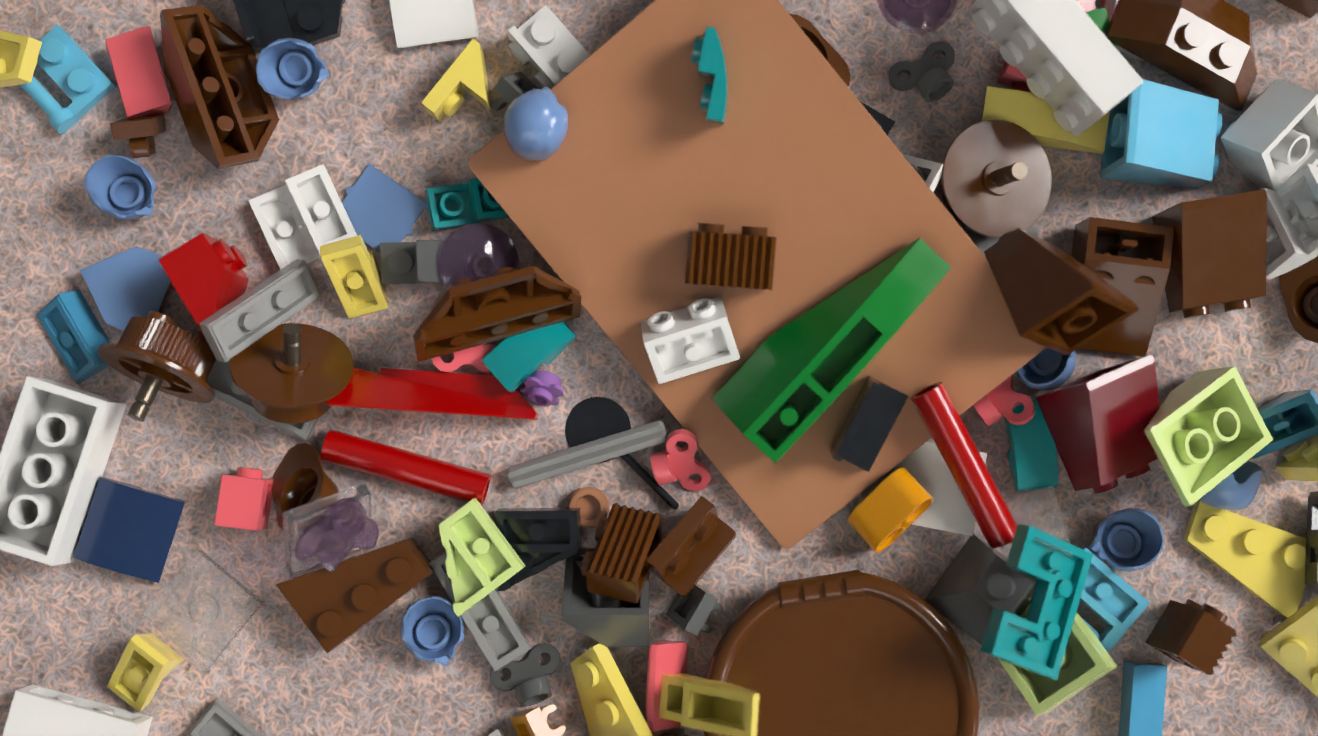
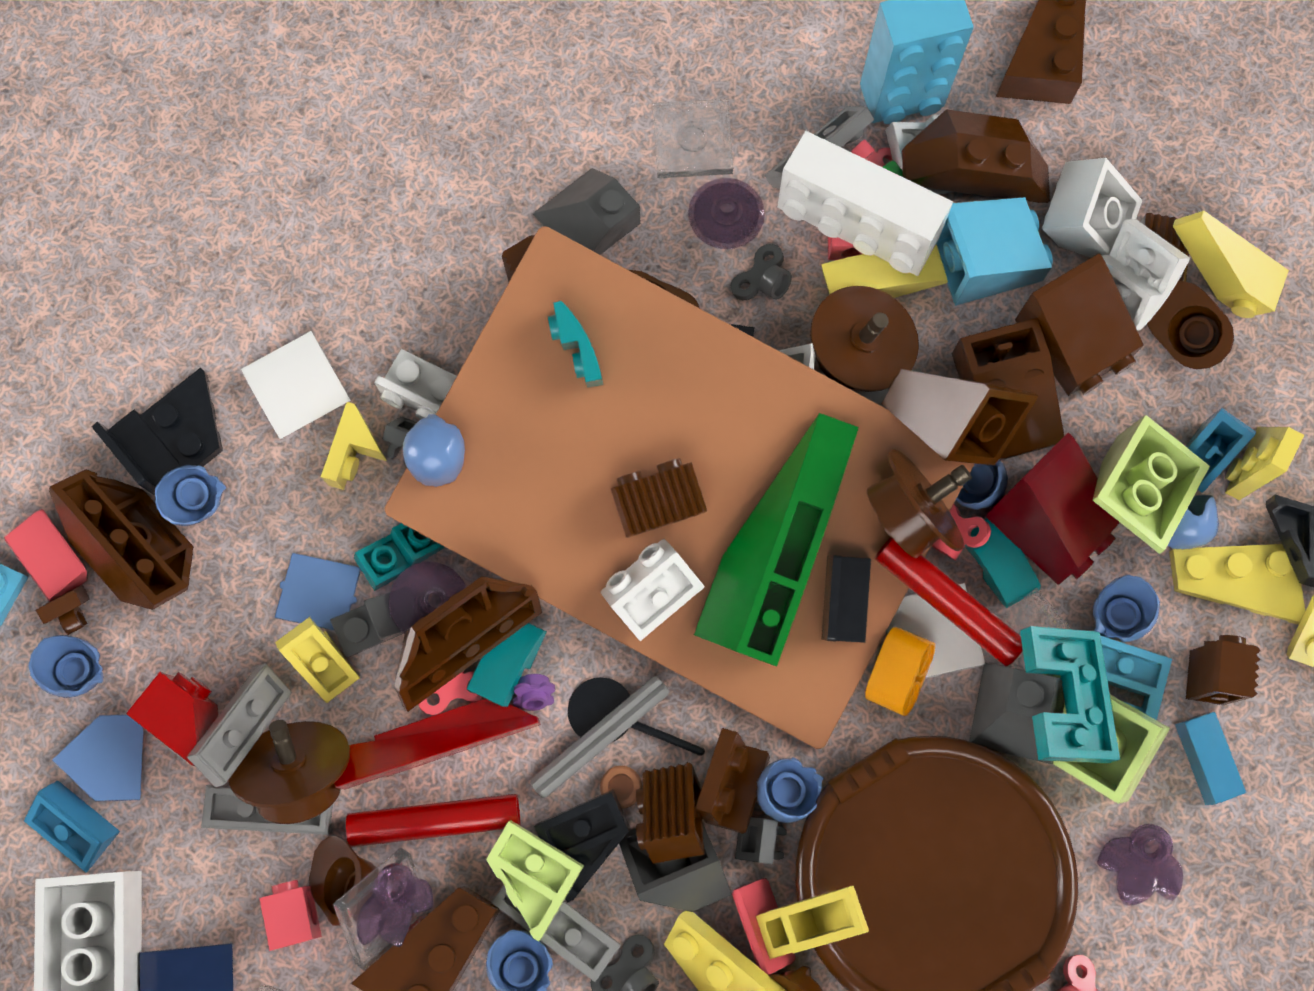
camera: 20 degrees left, 10 degrees down
reddish brown piece [97,311,216,422] -> none
white slope [248,164,357,270] -> none
coral piece [650,429,711,491] -> none
none -> medium blue hair [756,757,824,823]
none -> reddish brown piece [867,449,972,558]

